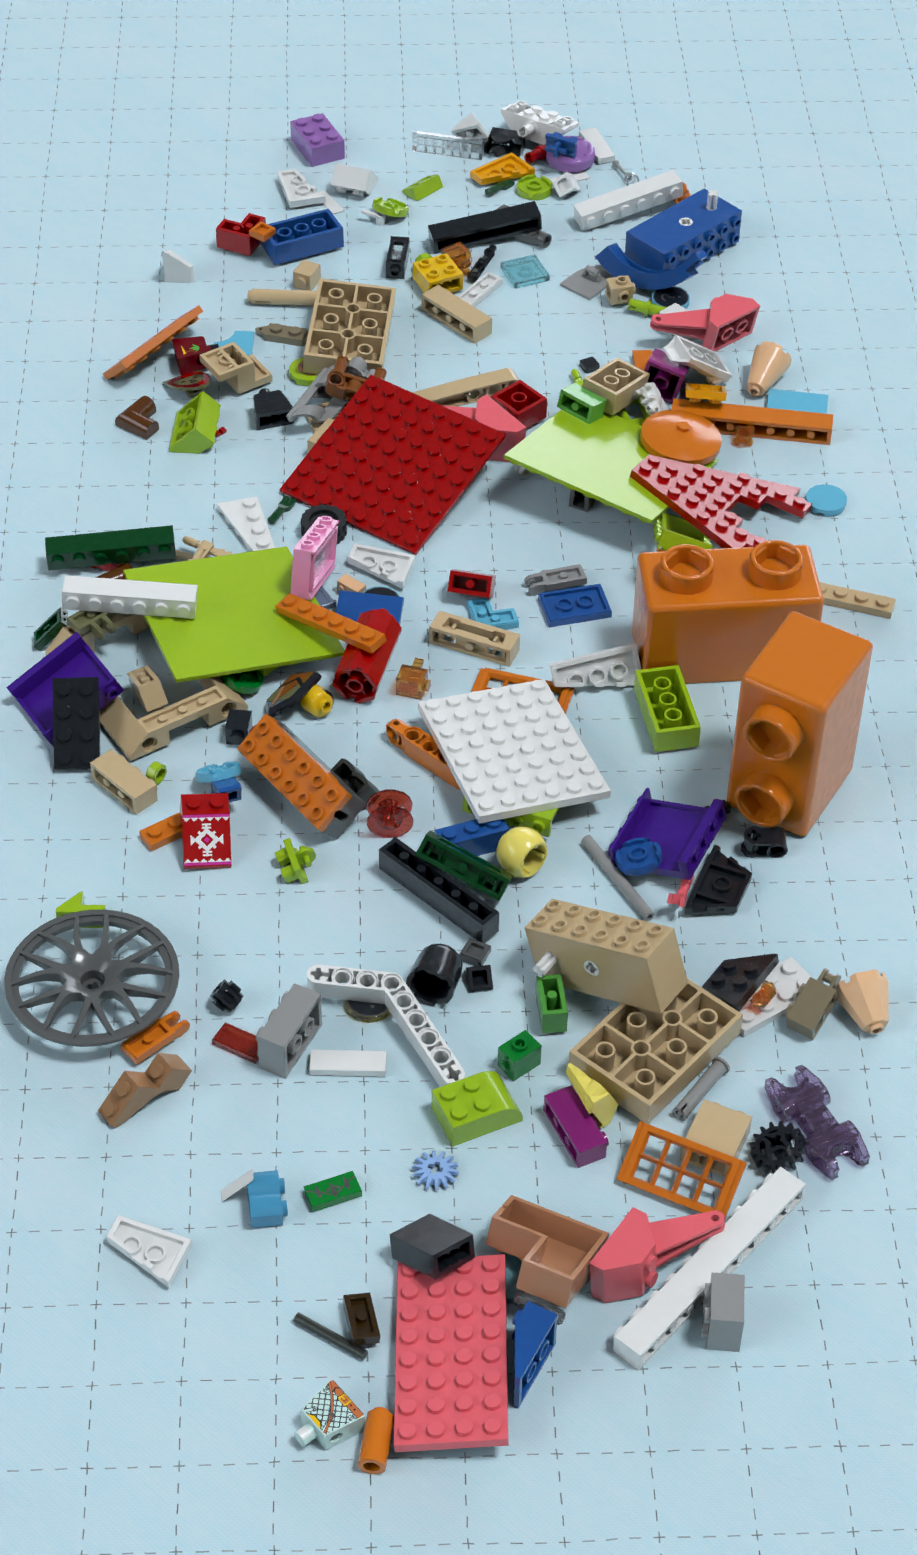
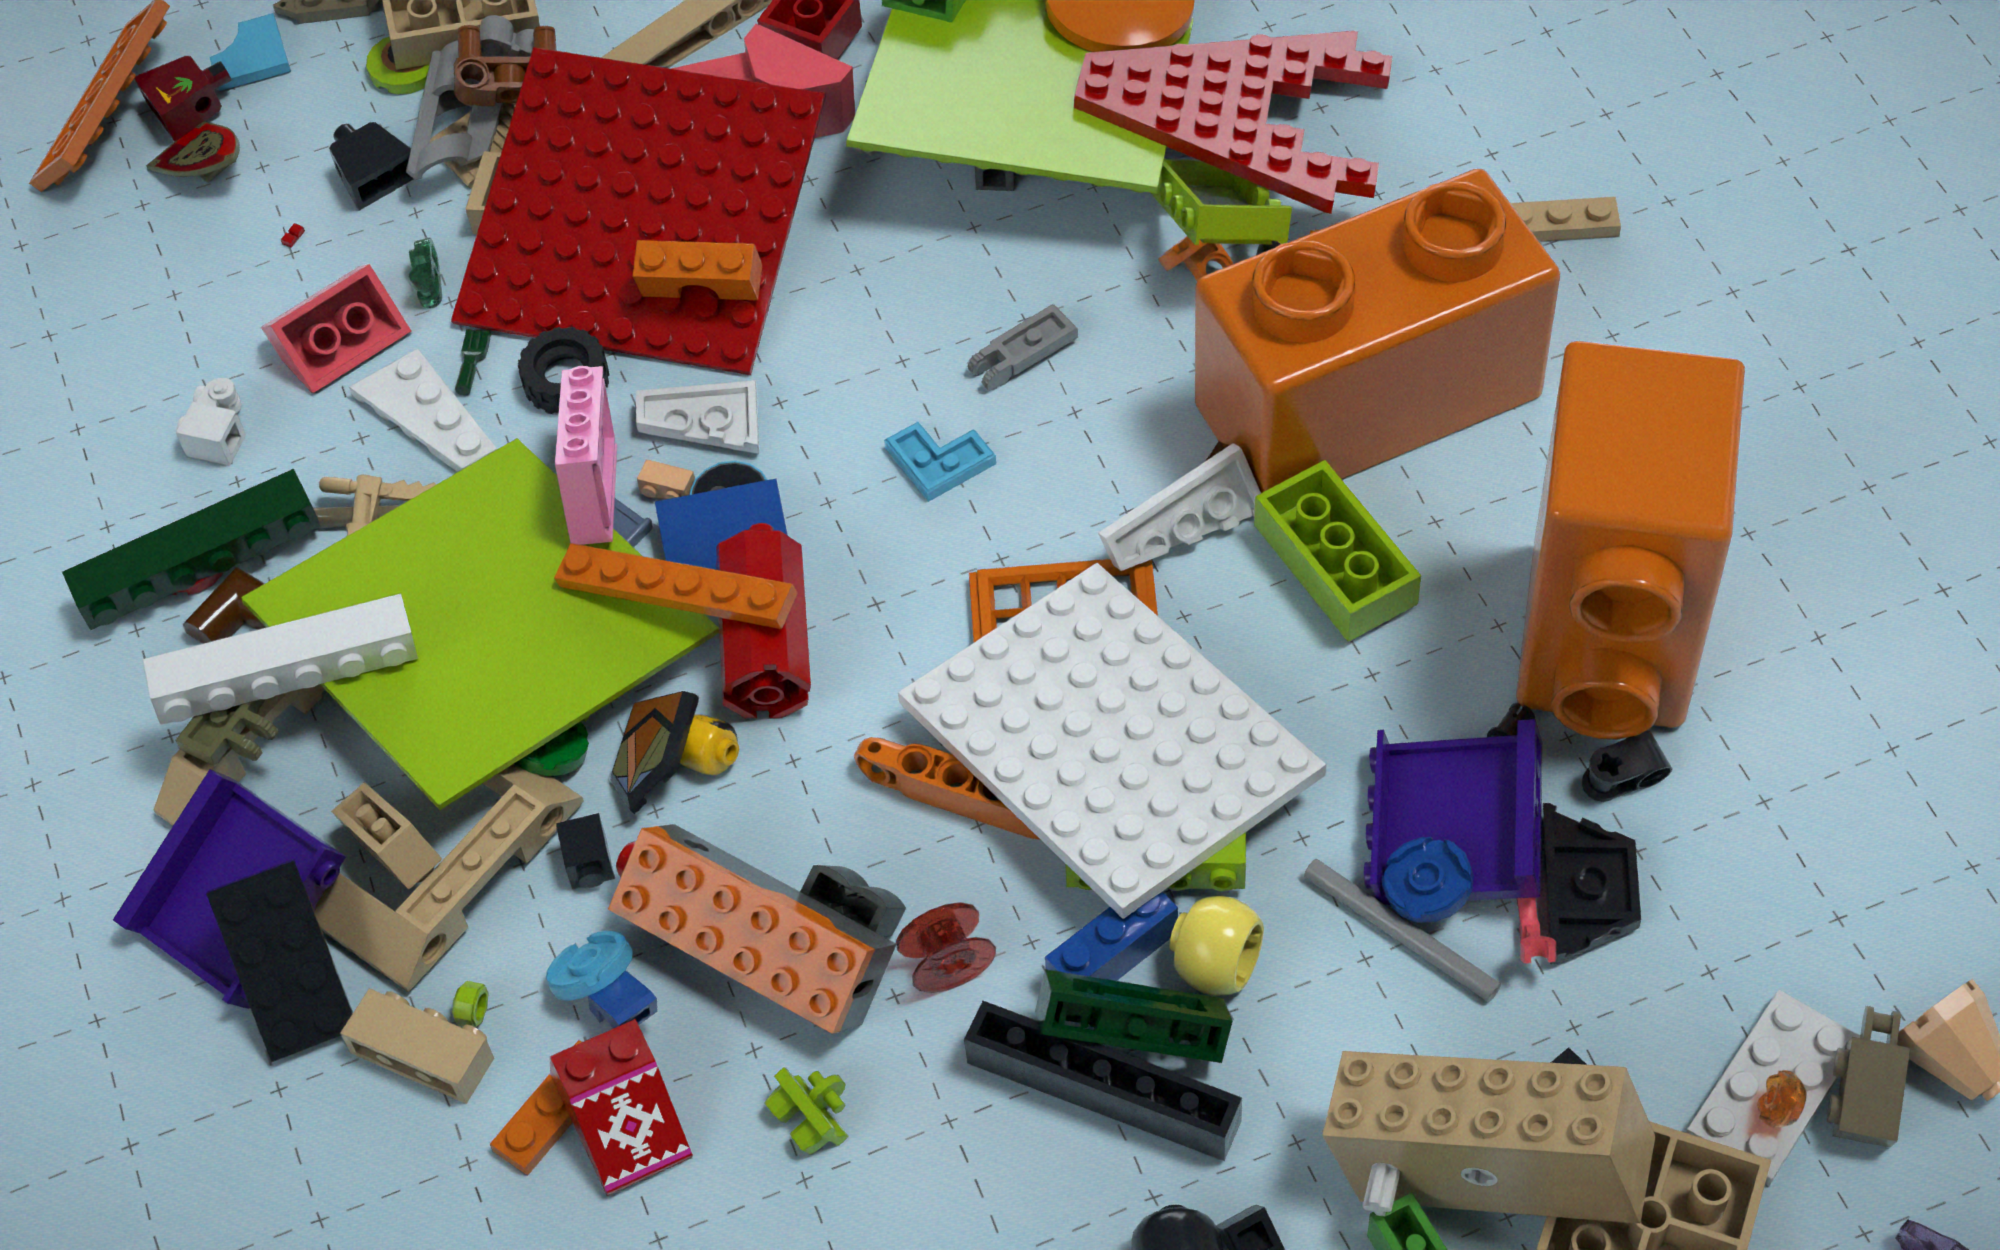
camera: 15 degrees left, 10 degrees up
dark green tile [34,607,67,651] -> none
reddish brown brick [115,396,159,440] -> none
lime slope [169,391,221,454] -> none
tan bracket [200,342,273,394] -> none
clear orange brick [396,658,431,700] -> none
tan brick [429,610,520,667] -> none
red brick [447,569,496,598] -> none
dark grey tile [459,938,491,966] -> none
blue tile [538,584,612,627] -> none
black wing [702,953,779,1012] -> none
medium azure tile [806,484,847,517] -> none
none -> white brick [176,378,246,466]
none -> coral slope [261,264,411,393]
none -> clear green plate [409,237,442,308]
none -> orange arch [633,240,762,300]

